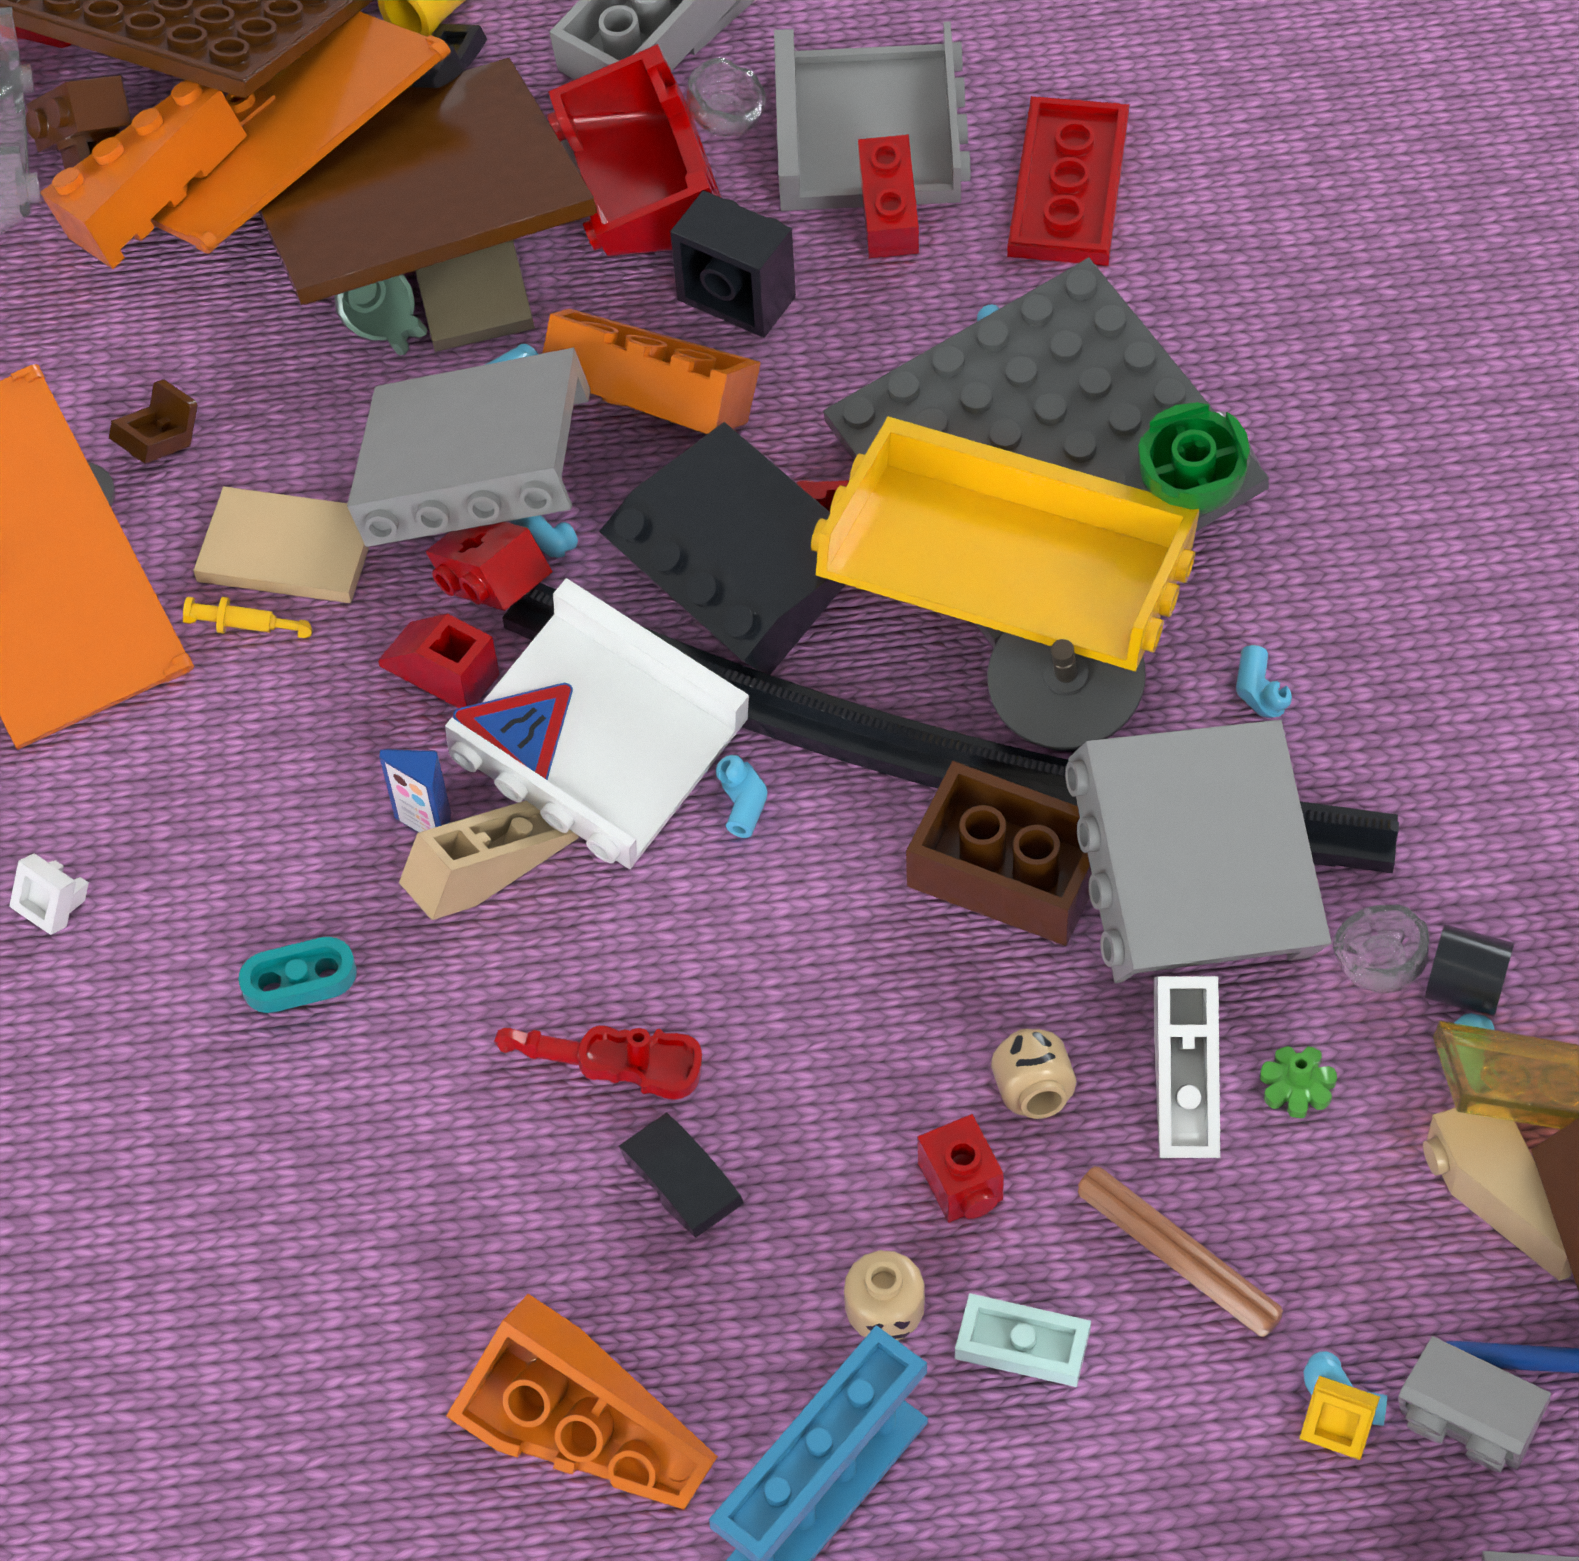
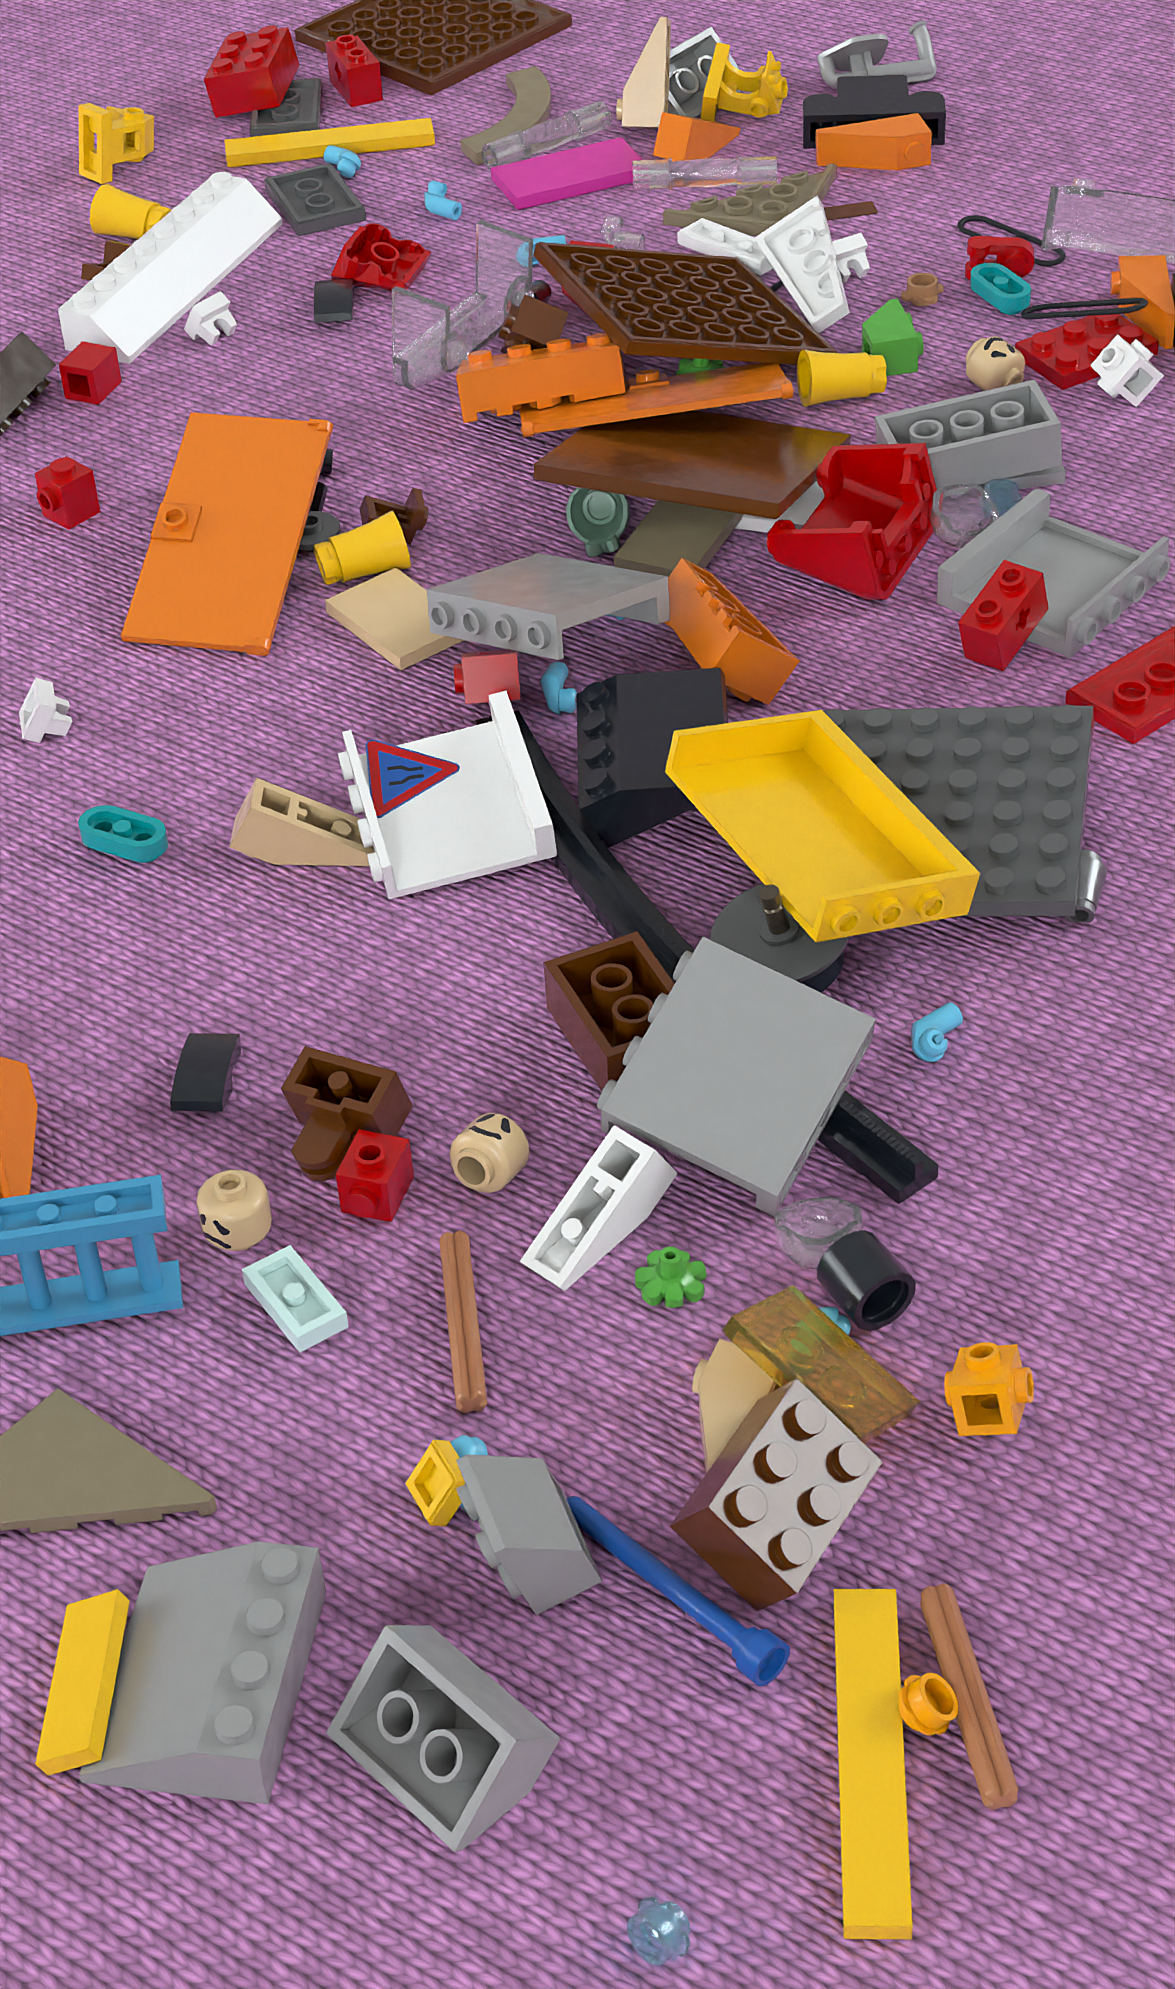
camera: 40 degrees right, 15 degrees down
yellow piece [183,596,312,638] -> none
red slope [378,613,500,708] -> none
slope [379,749,451,832] -> none
black slope [409,24,487,88] -> none
red piece [494,1025,702,1100] -> none
black brick [670,190,796,338] -> none
medium azure arm [716,755,768,838] -> none
green cylinder [1138,402,1250,515] -> none
none -> reddish brown brick [281,1046,413,1181]
none -> yellow plant [313,511,411,585]
none -> clear light blue plate [980,479,1022,516]

